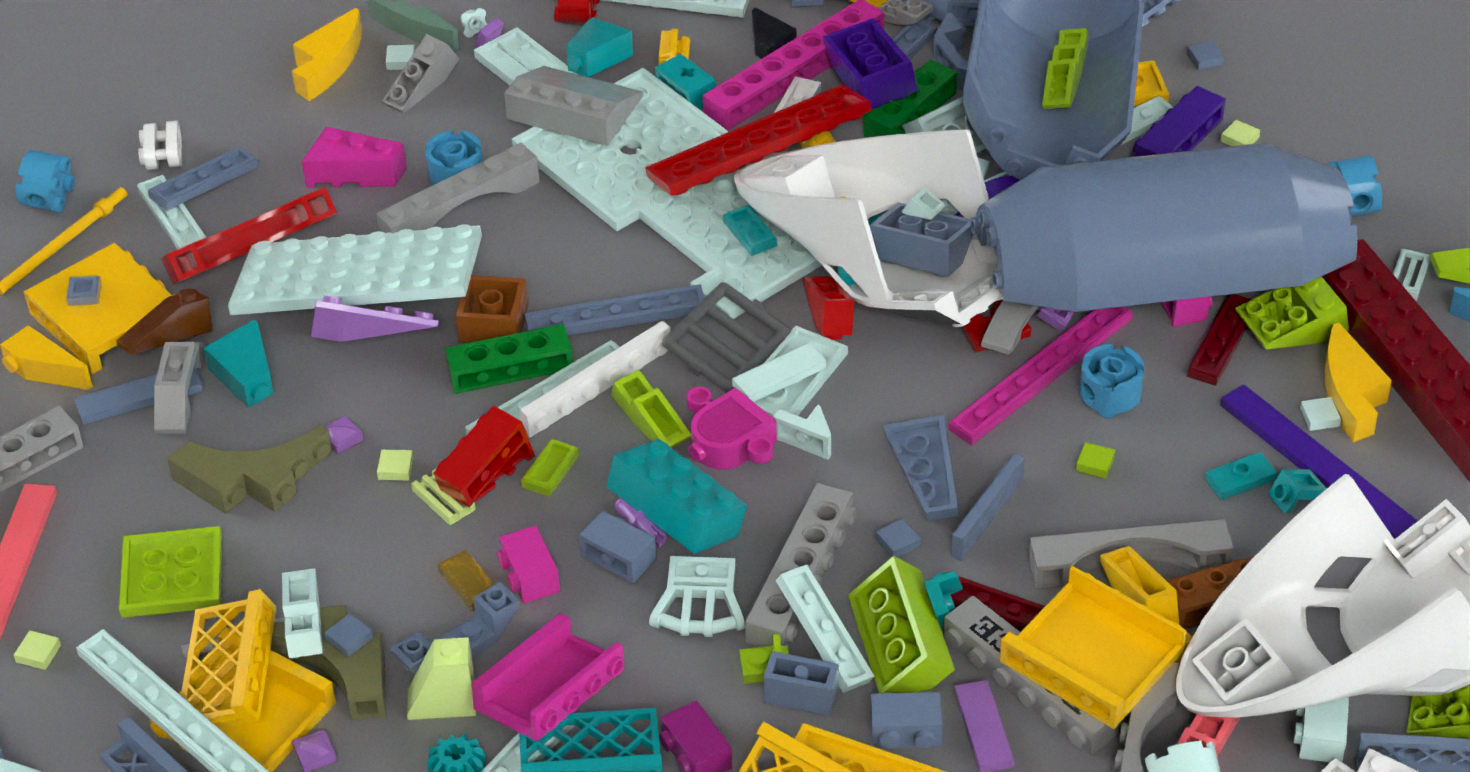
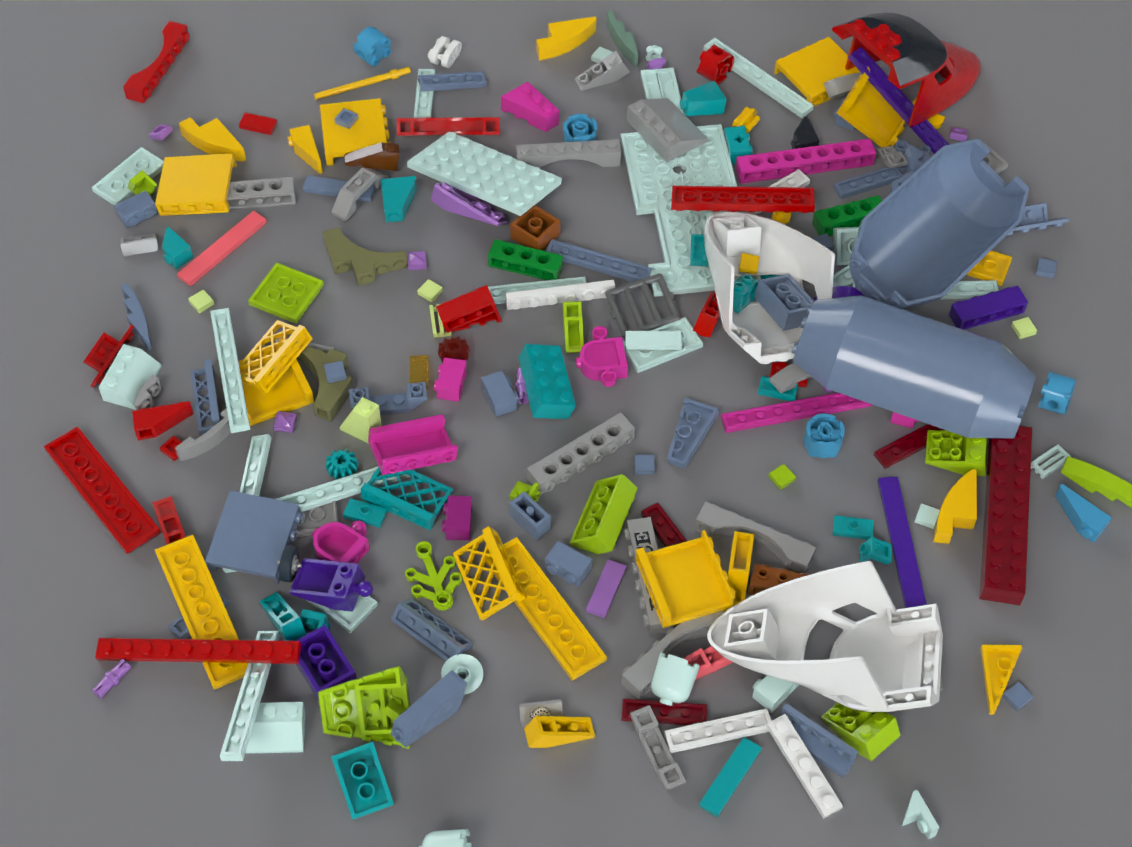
camera: 30 degrees right, 10 degrees up
light aqua slope [282,568,323,658] -> none
lime tile [521,438,580,497] -> none
light aqua plate [649,556,745,637] -> none
light aqua slope [773,405,831,460] -> none
light aqua plate [776,564,874,693] -> none
dark purple brick [823,18,918,109] -> none
light aqua slope [902,187,946,220] -> none
teal bracket [924,571,963,630] -> none
sand blue tile [951,453,1025,561] -> none
lime slope [1042,28,1089,109] -> none
none -> clear red gear [438,336,470,364]
none -> teal plate [757,376,798,401]

